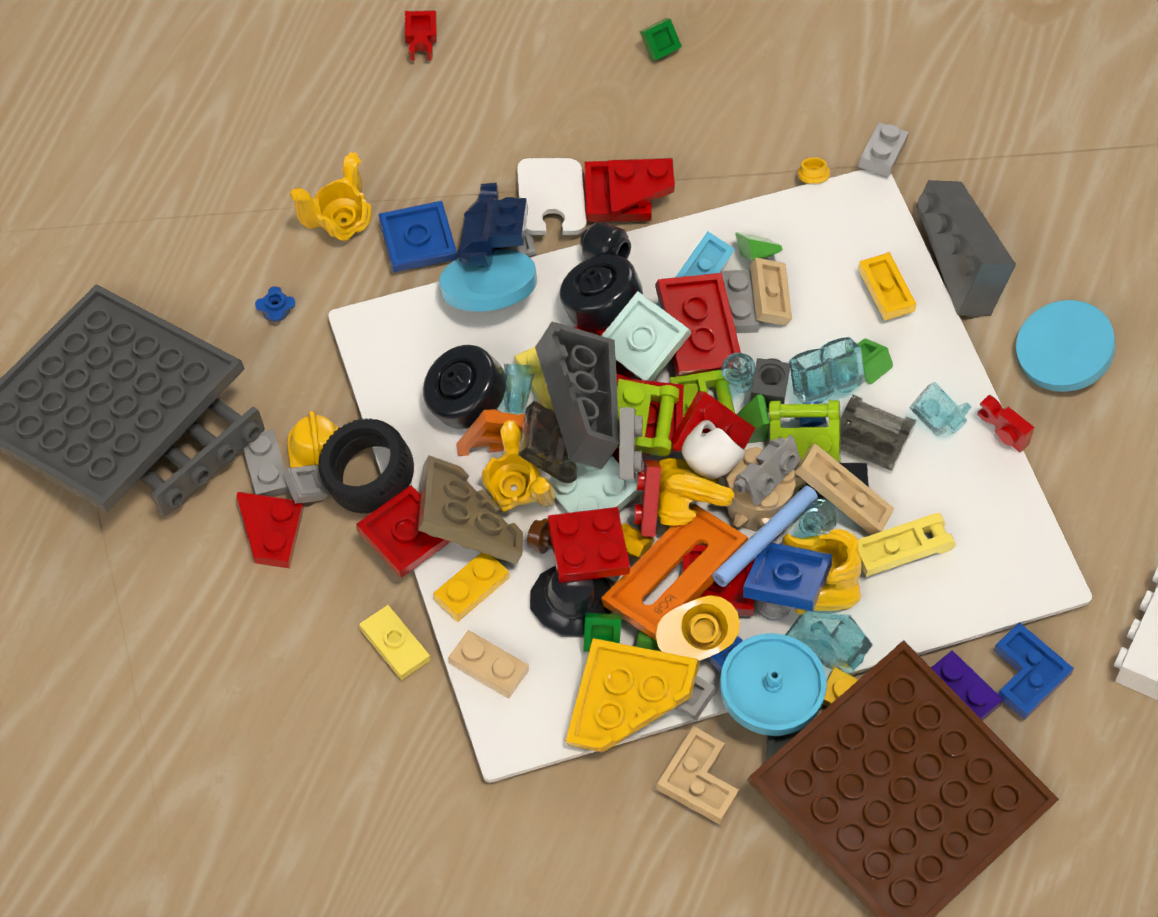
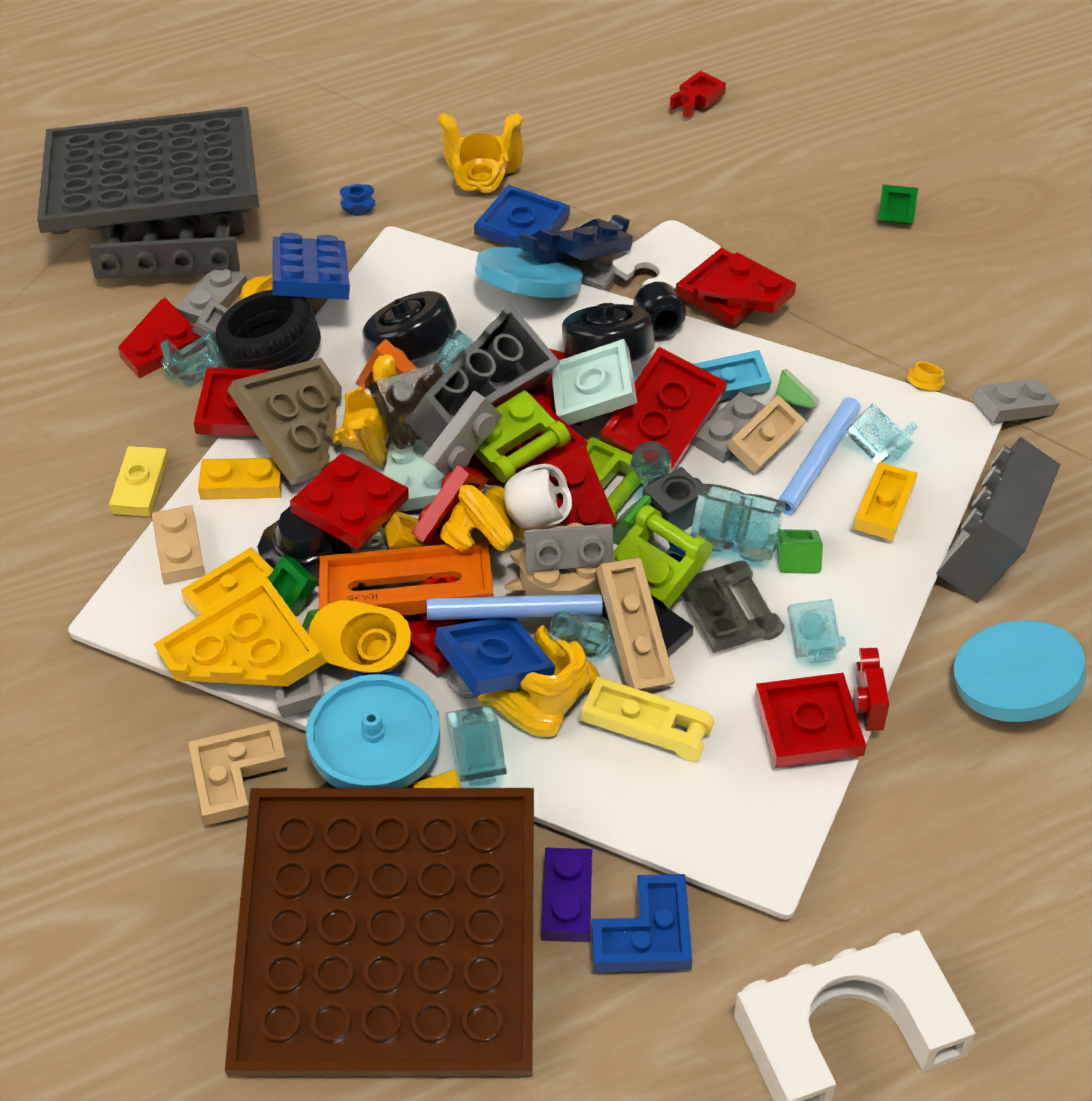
camera: 45 degrees right, 10 degrees down
none -> clear light blue bracket [161,331,226,388]
none -> yellow plate [181,547,273,617]
none -> blue plate [272,233,350,299]
none -> red plate [755,672,866,768]
none -> light blue piece [776,397,861,515]
none -> clear light blue bracket [844,403,918,464]

